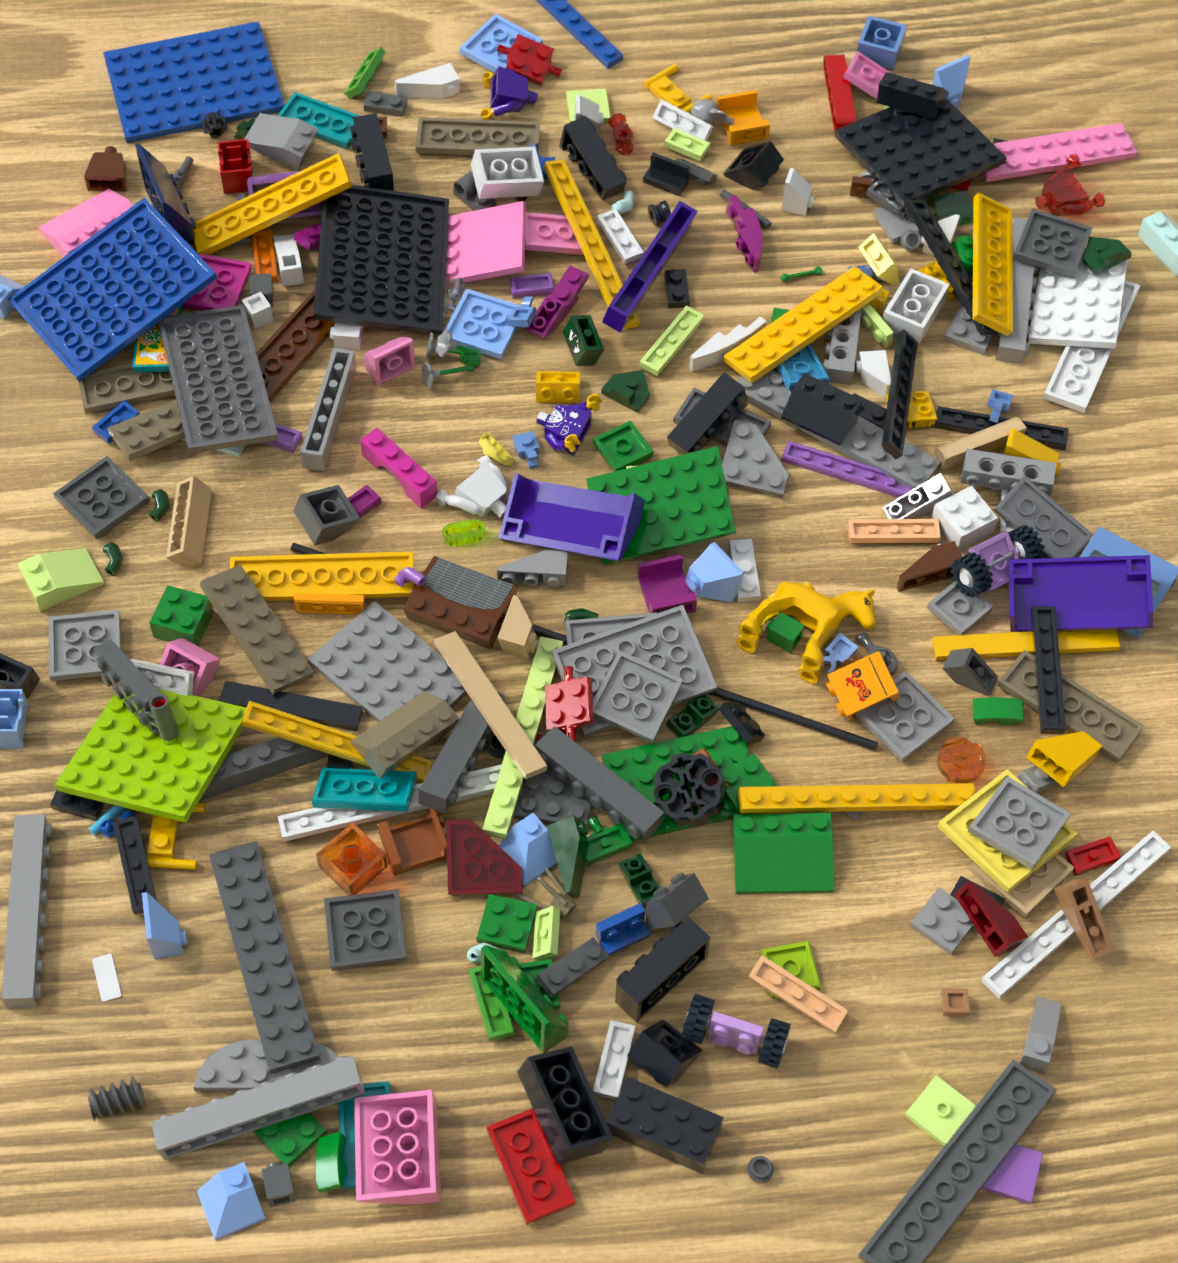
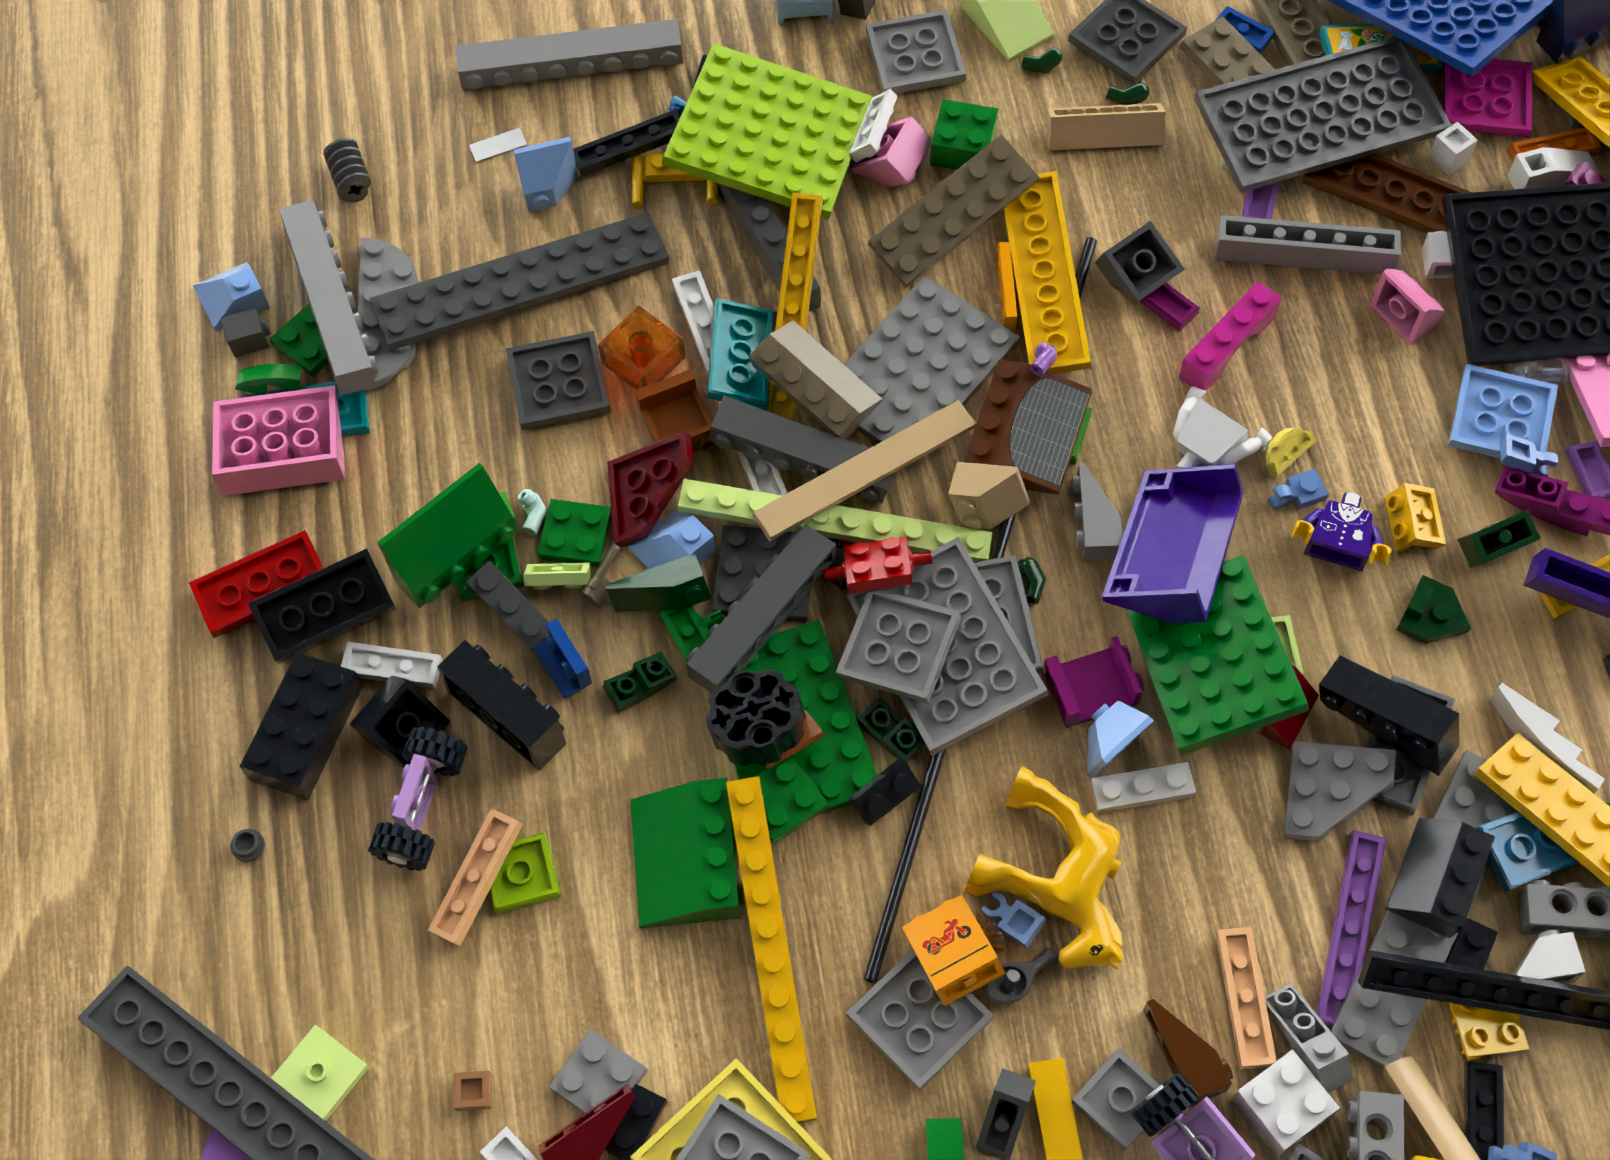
camera: 90 degrees right, 5 degrees up
dark grey hinge [94,639,179,741] -> none
black tile [219,681,363,731] -> none
dark grey brick [250,273,274,307] -> none
plant [422,330,481,389] -> none
clear neon green beam [443,519,485,546] -> none
green plate [593,420,654,472] -> none
yellowish green plate [639,305,704,376] -> none
dark grey slope [645,873,709,929] -> none
green brick [766,612,805,653] -> none
clear orange plate [937,737,986,784] -> none

